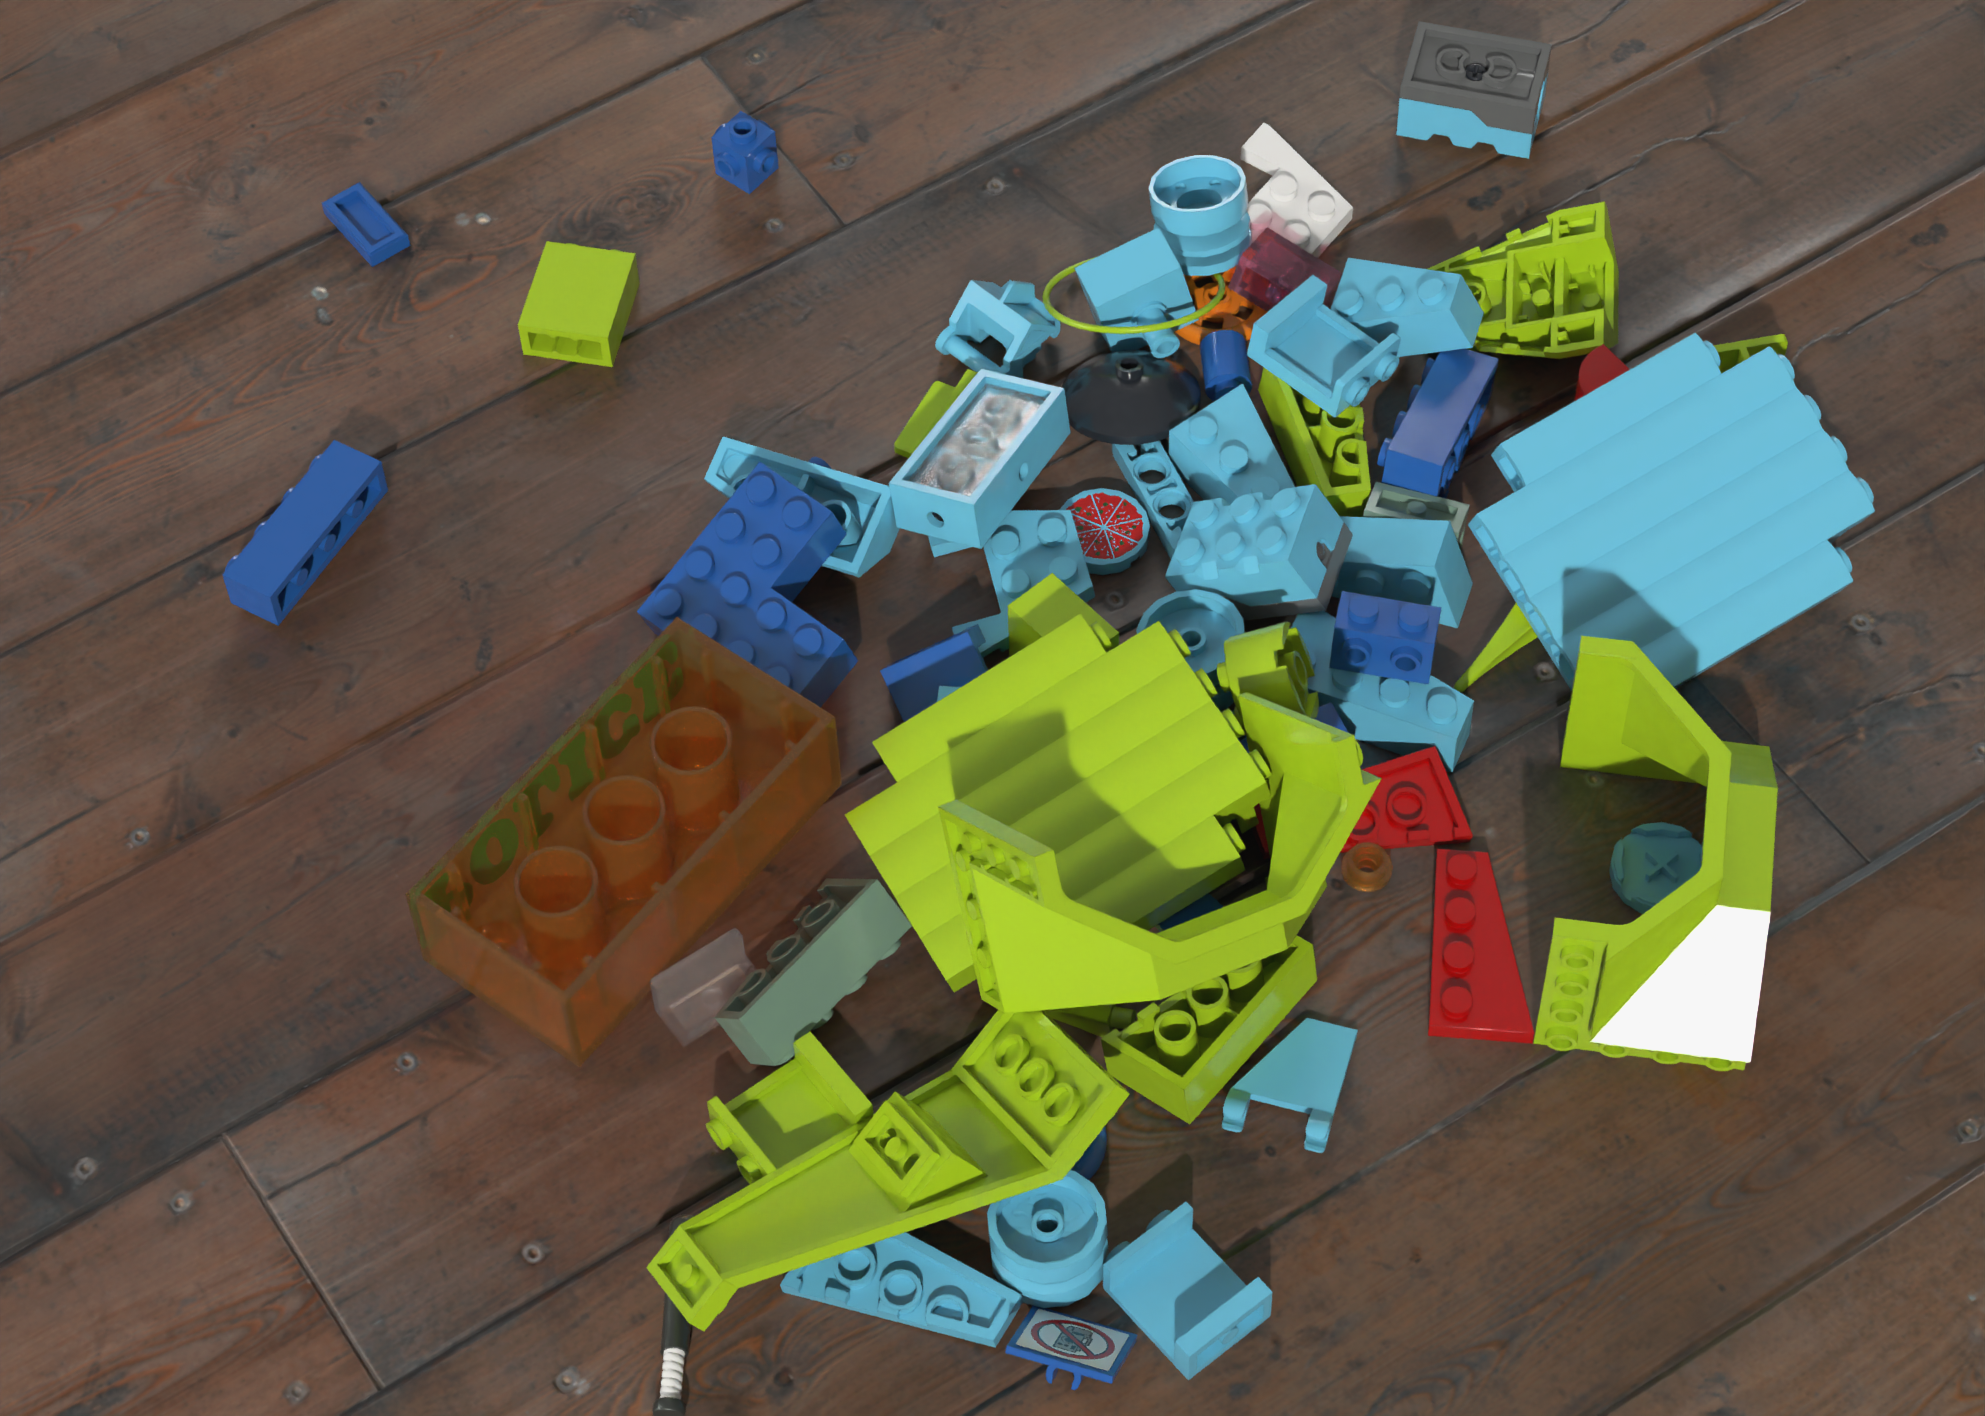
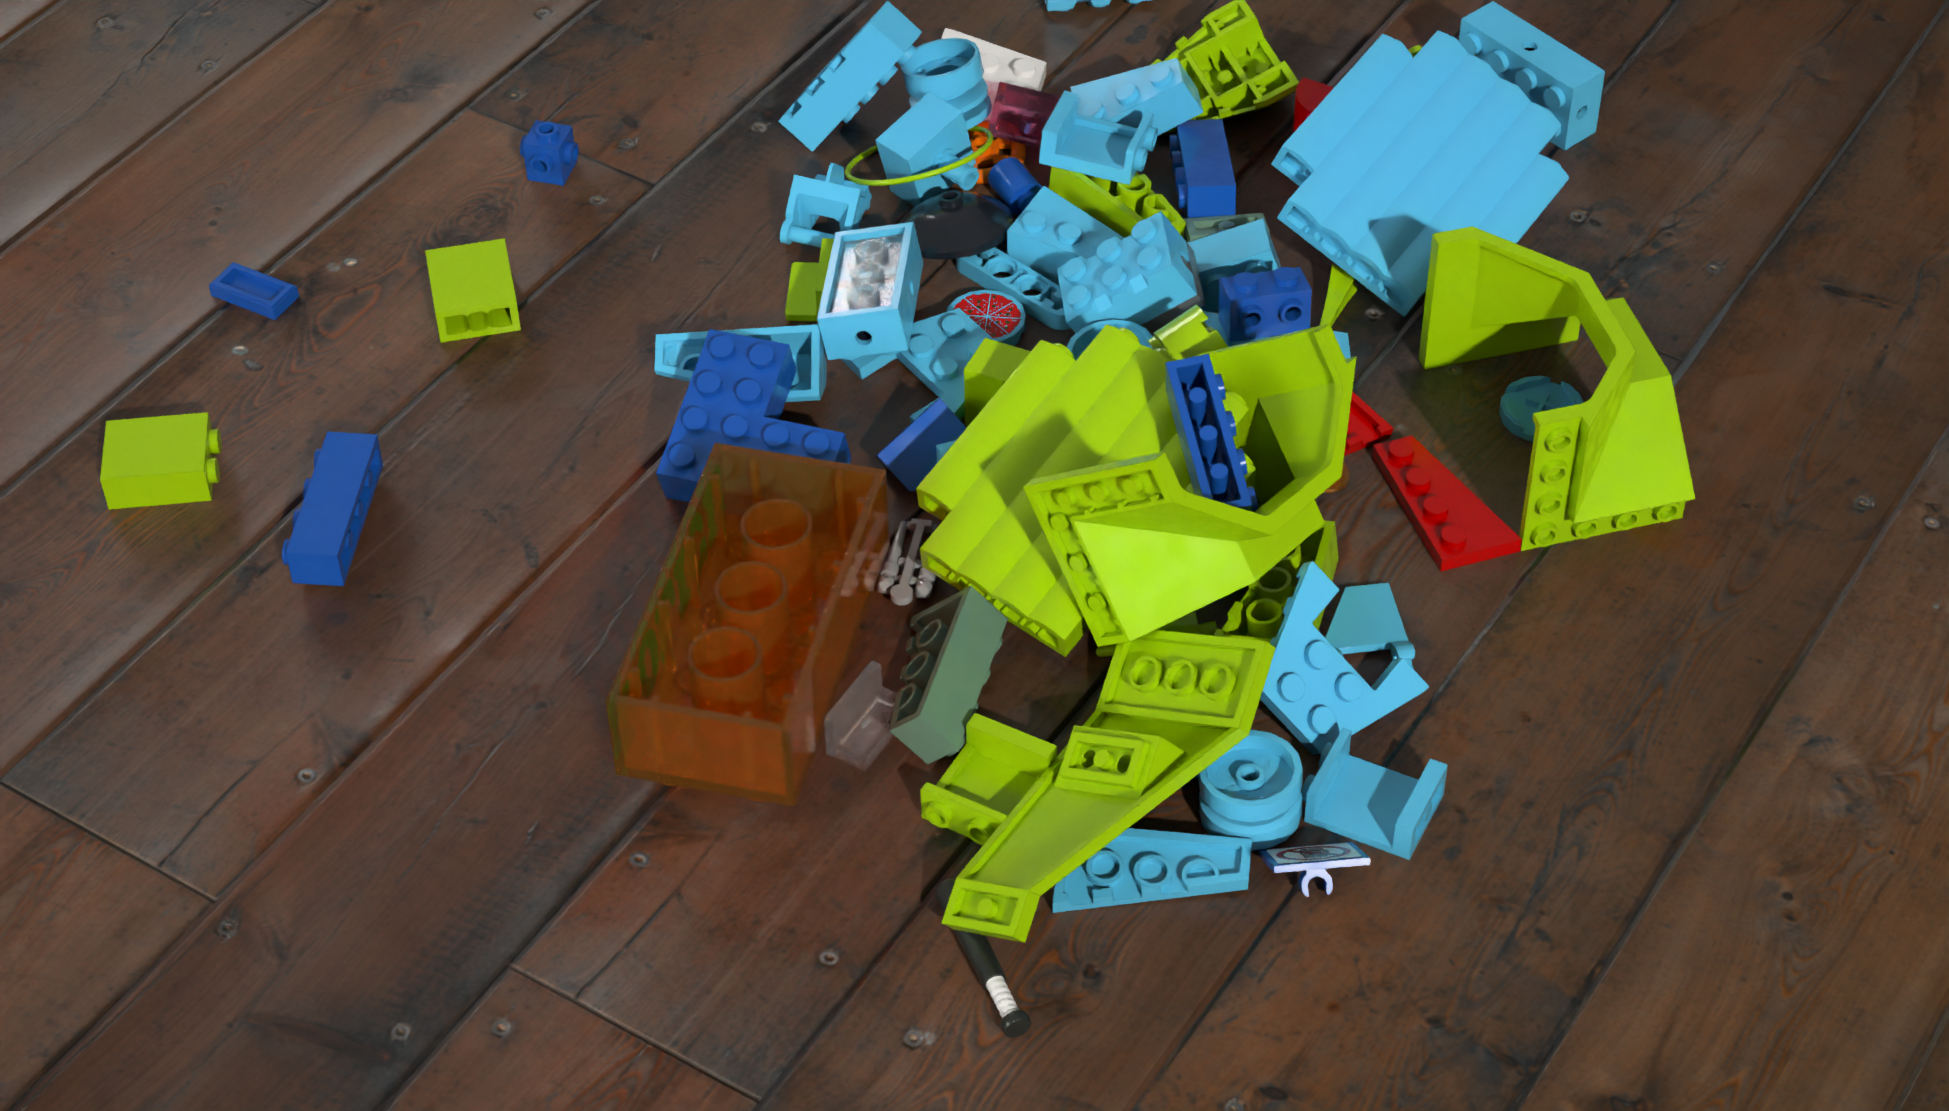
camera: 25 degrees left, 10 degrees down
none -> lime brick [100,412,222,510]
none -> medium azure wedge [778,0,922,152]
none -> light grey piece [877,518,938,606]
none -> blue brick [1165,354,1258,512]
none -> medium azure wing [1260,561,1429,755]
none -> medium azure brick [1459,1,1605,151]

